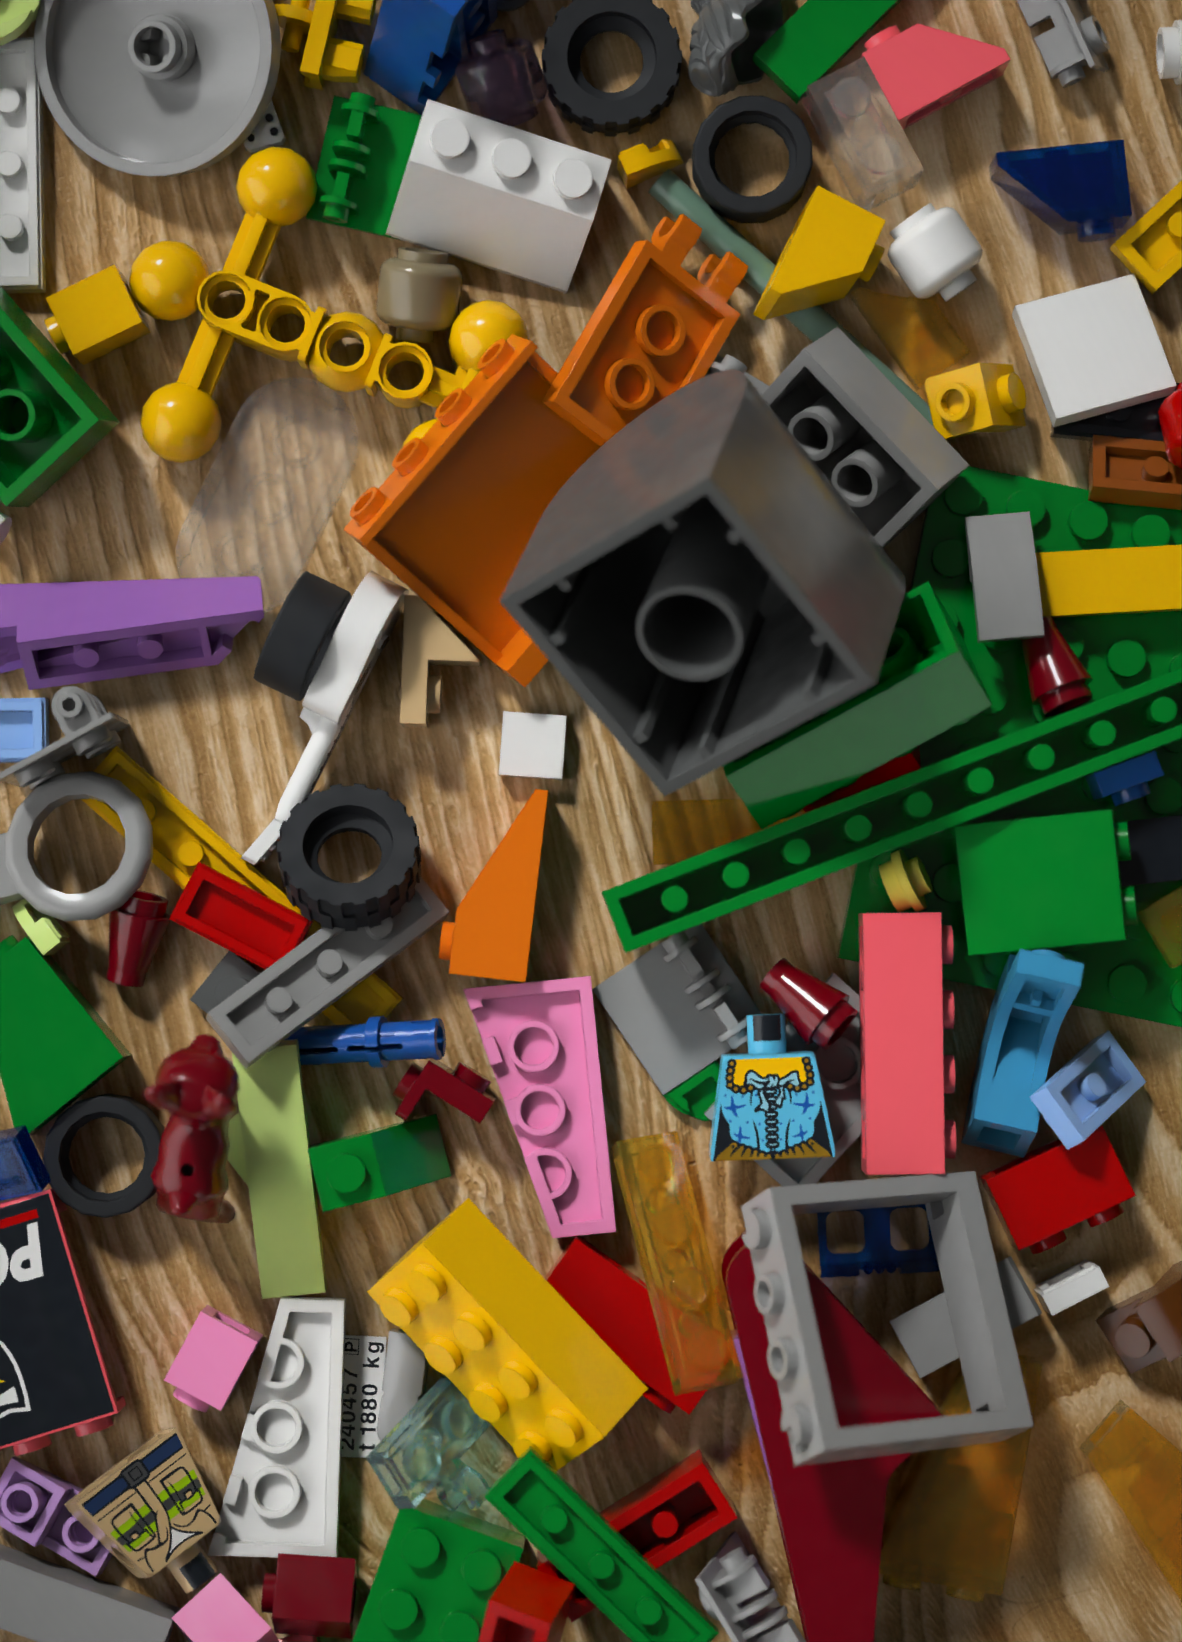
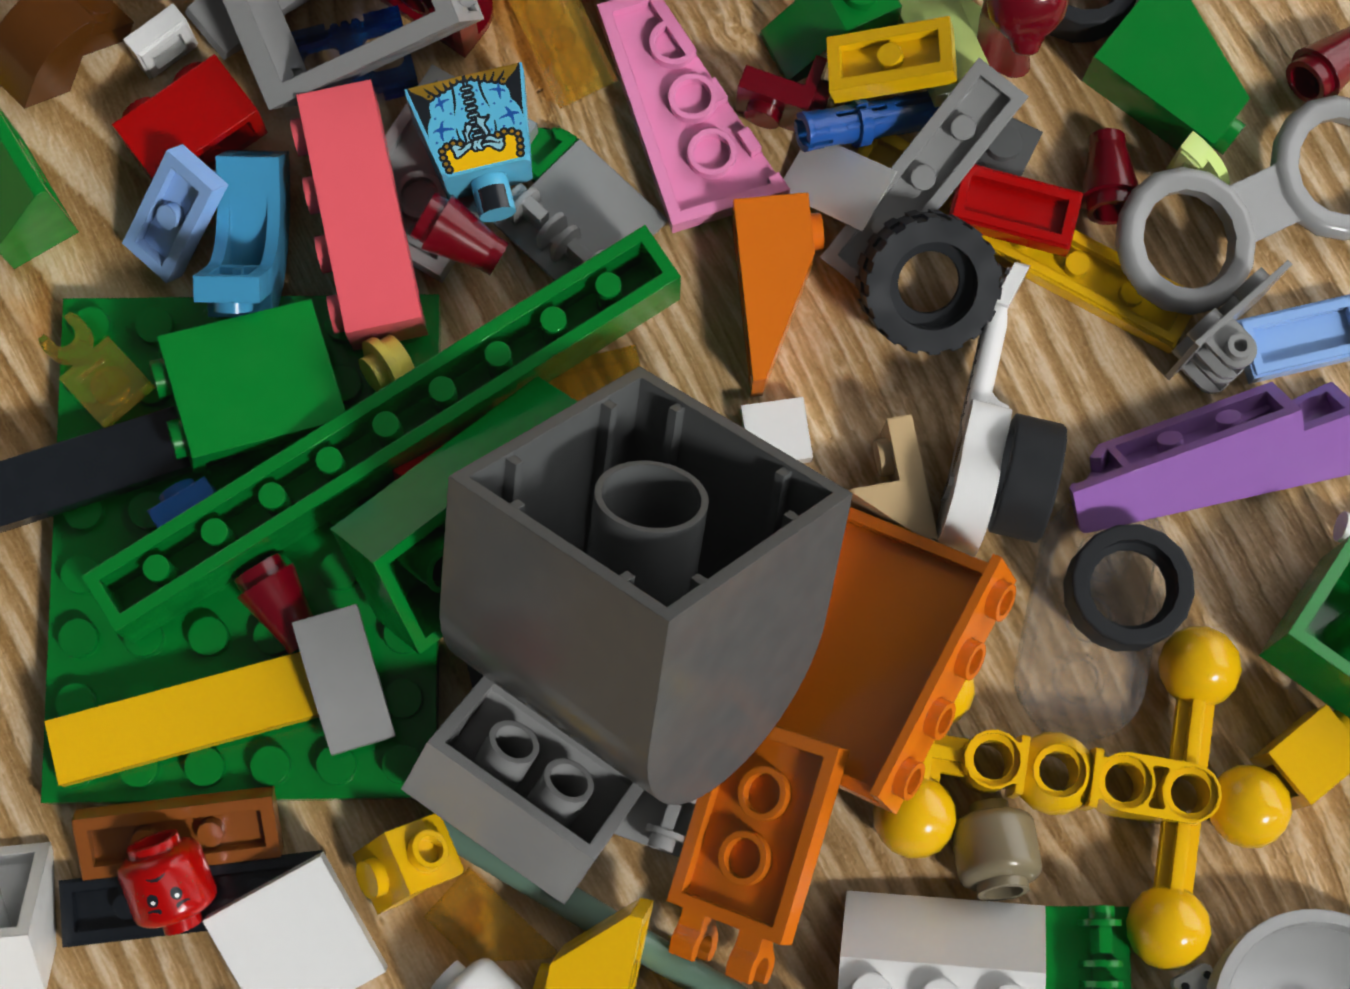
camera: 170 degrees right, 10 degrees down
none -> white sticker [784,145,897,232]
none -> yellow plate [826,16,958,104]
none -> black tyre [1063,524,1195,652]

